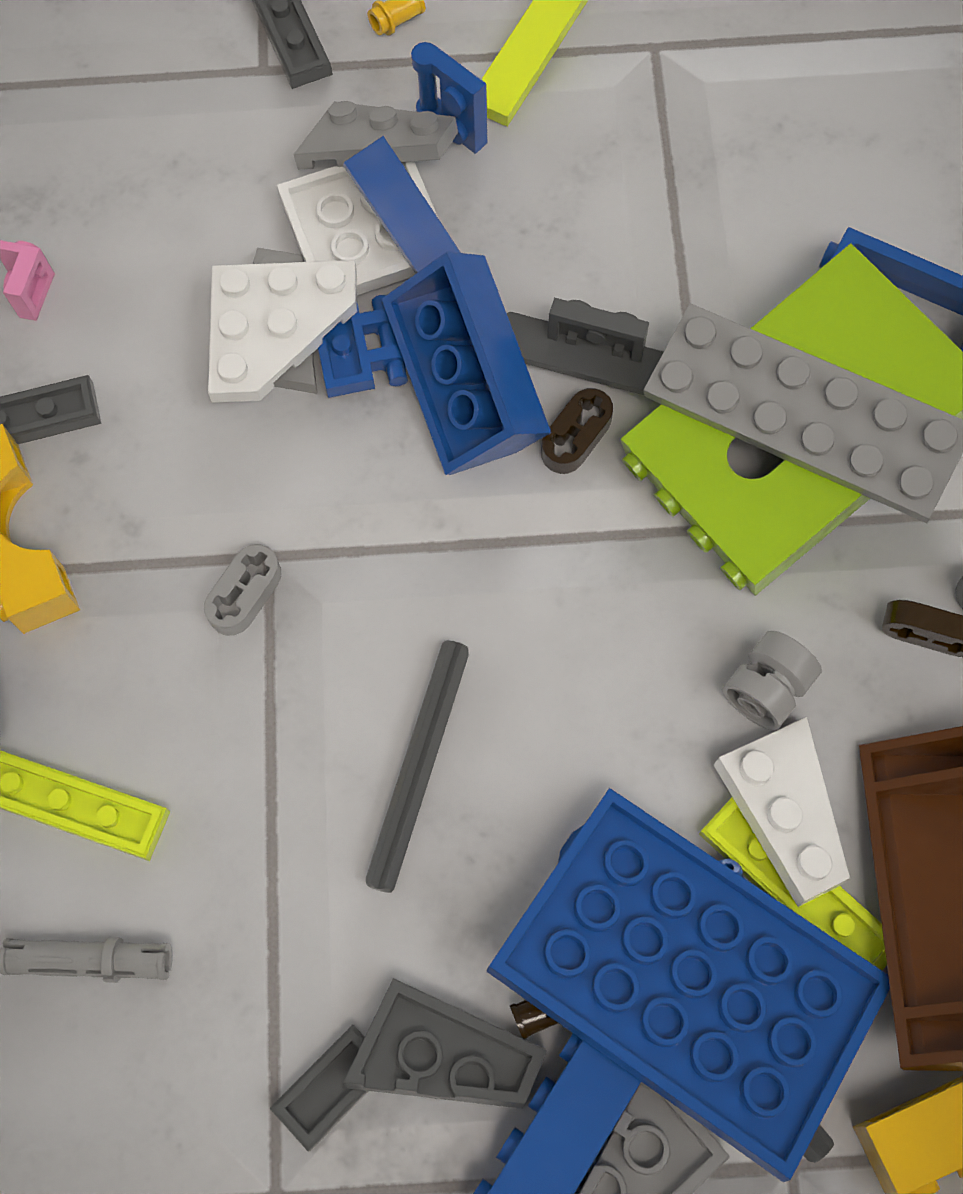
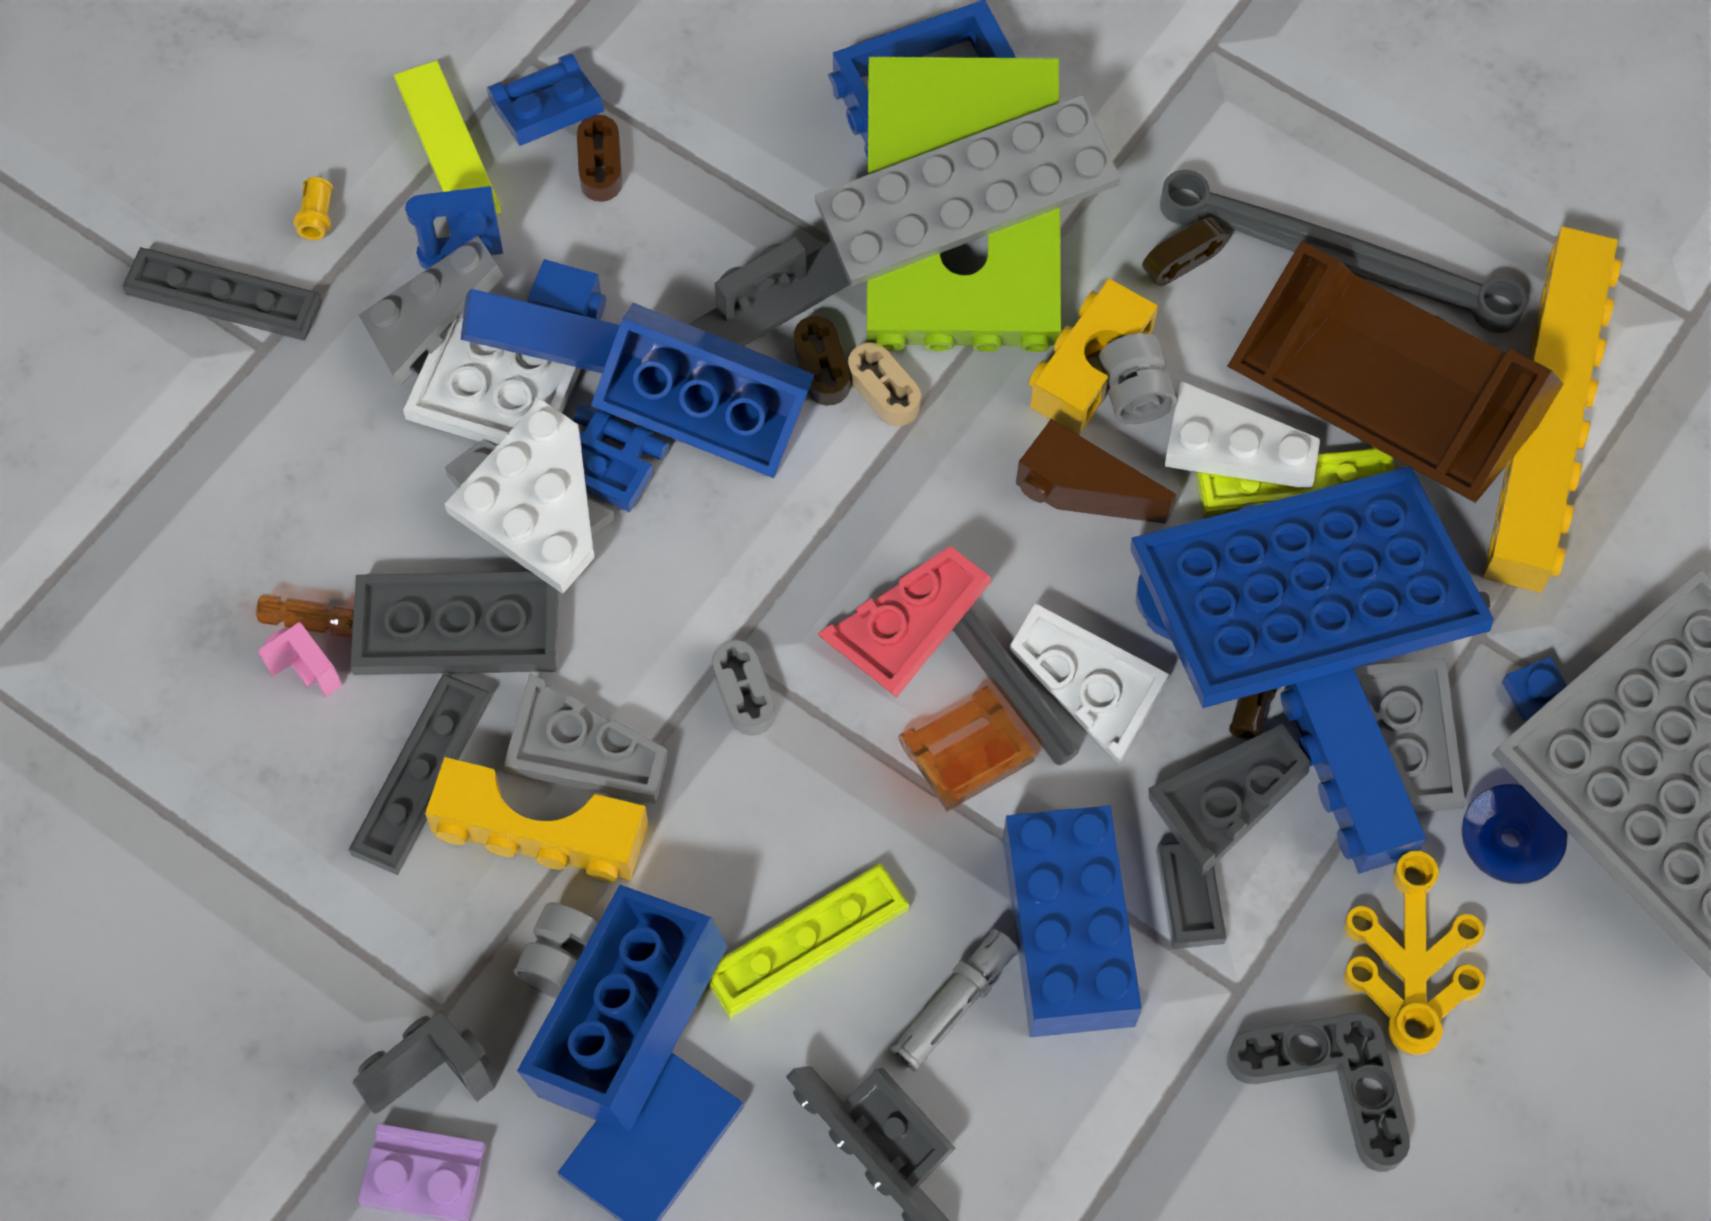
camera: 55 degrees left, 5 degrees down
none -> clear orange axle [256,594,354,637]
none -> dark grey plate [350,572,559,675]
none -> blue plate [486,53,604,146]
none -> light grey wing [503,673,668,803]
none -> blue brick [527,259,606,320]
none -> reddish brown beam [577,115,622,202]
none -> coral wing [817,546,992,698]
none -> tan beam [848,343,921,426]
none -> clear orange plate [898,686,1035,812]
none -> blue brick [1002,805,1142,1037]
none -> white wing [1010,603,1169,765]
none -> reddish brown slope [1016,419,1177,524]
none -> yellow arch [1028,278,1158,435]

